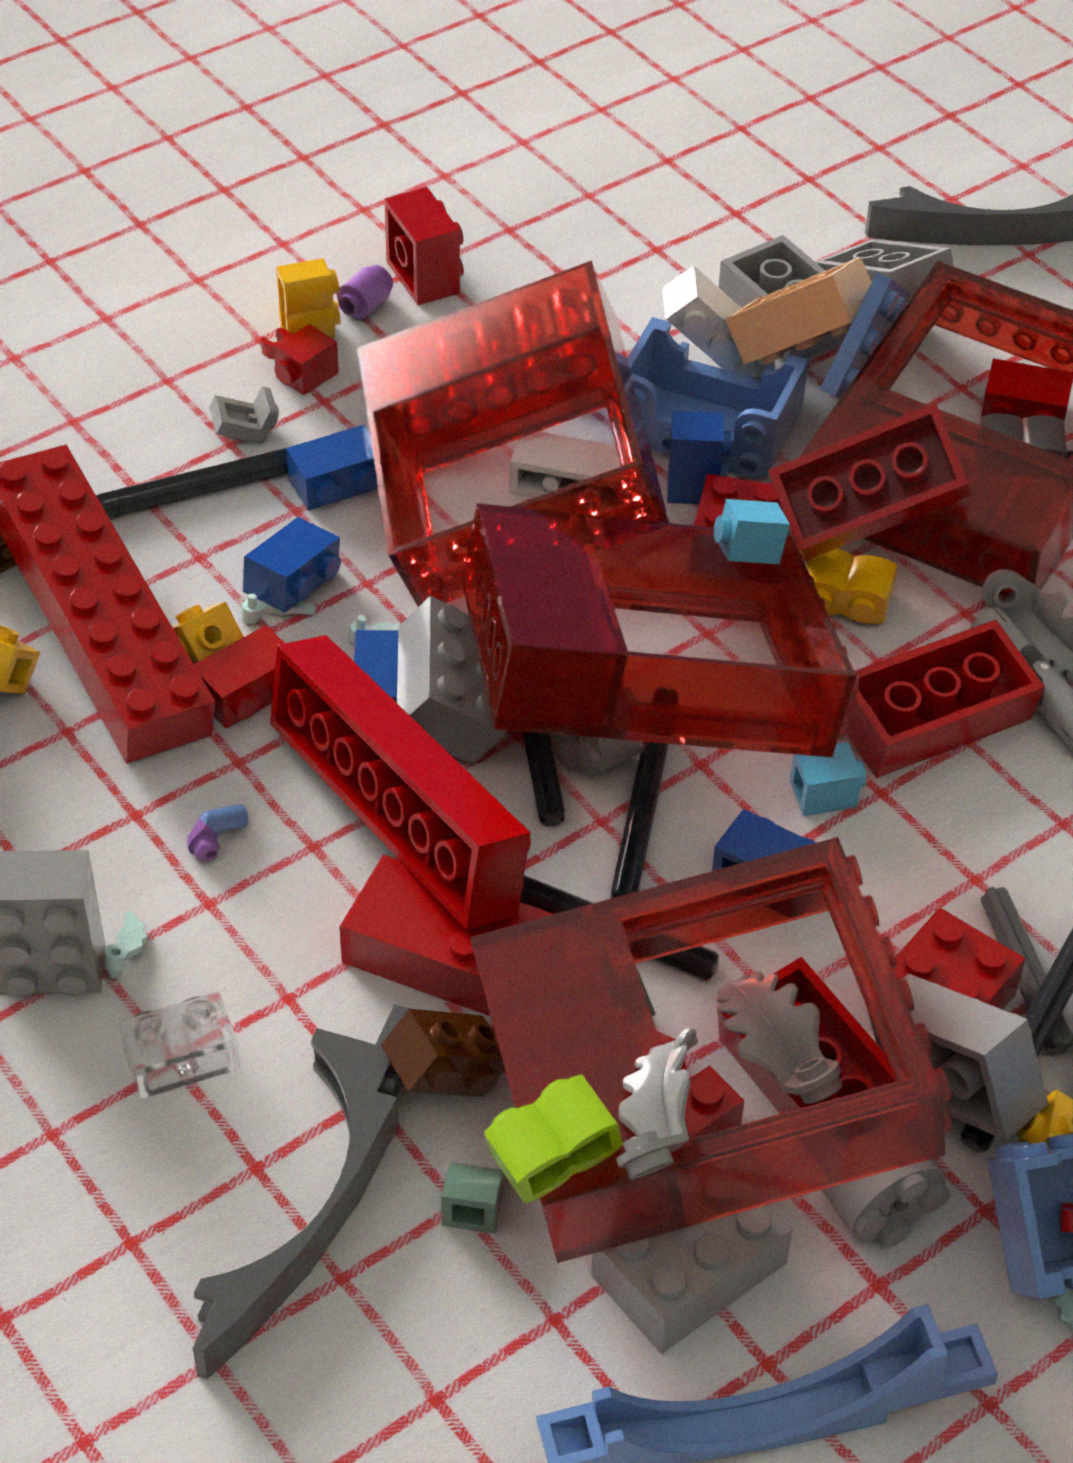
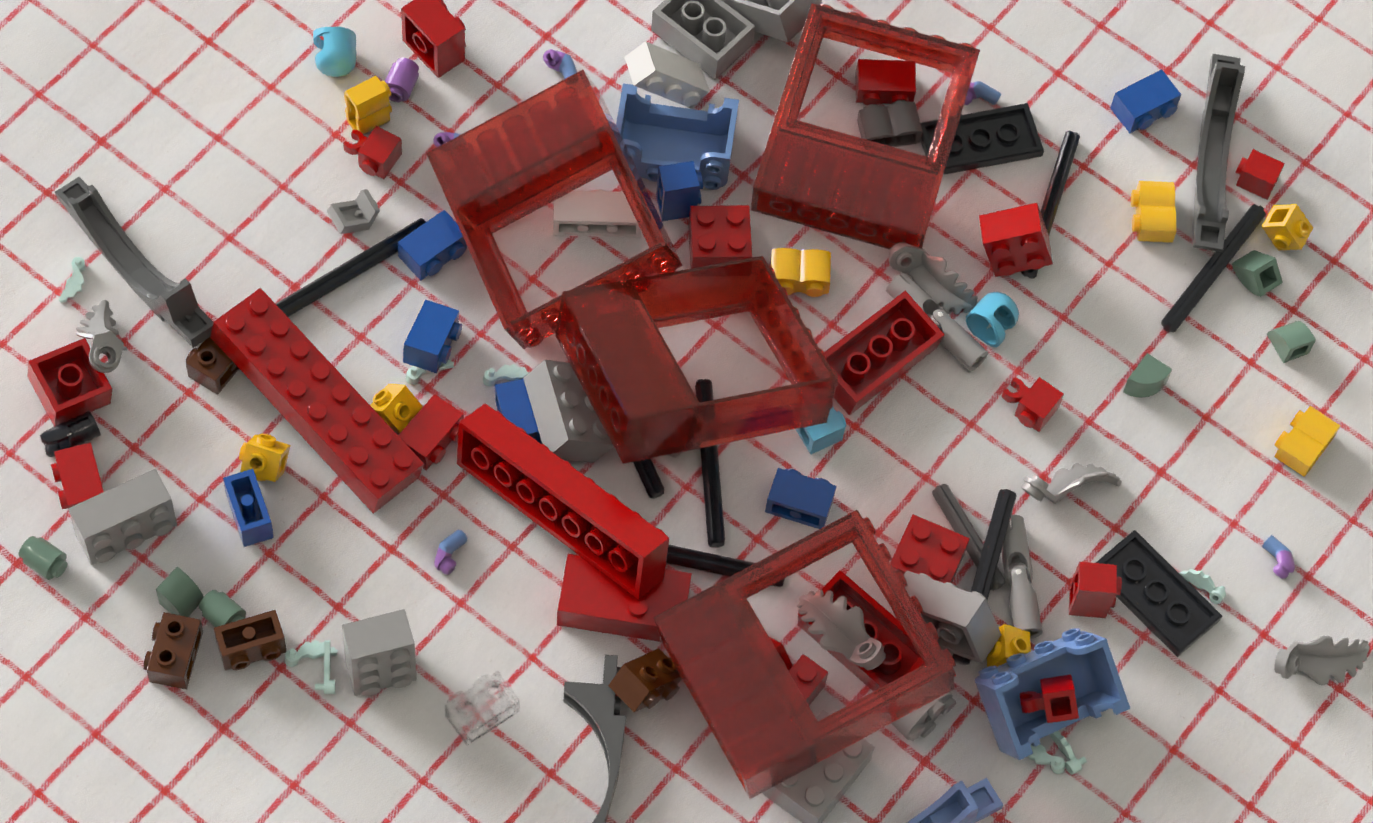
camera: 20 degrees left, 15 degrees up
light aqua piece [103,911,148,978] -> none
sand green brick [441,1162,506,1234] -> none
lime brick [484,1075,623,1203] -> none
light grey plant [616,1028,698,1180] -> none
medium azure brick [714,499,790,564] -> none
light nougat brick [725,257,872,366] -> none
red brick [768,402,971,561] -> none
medium blue plate [820,272,912,407] -> none
none -> medium azure helmet [313,27,356,77]

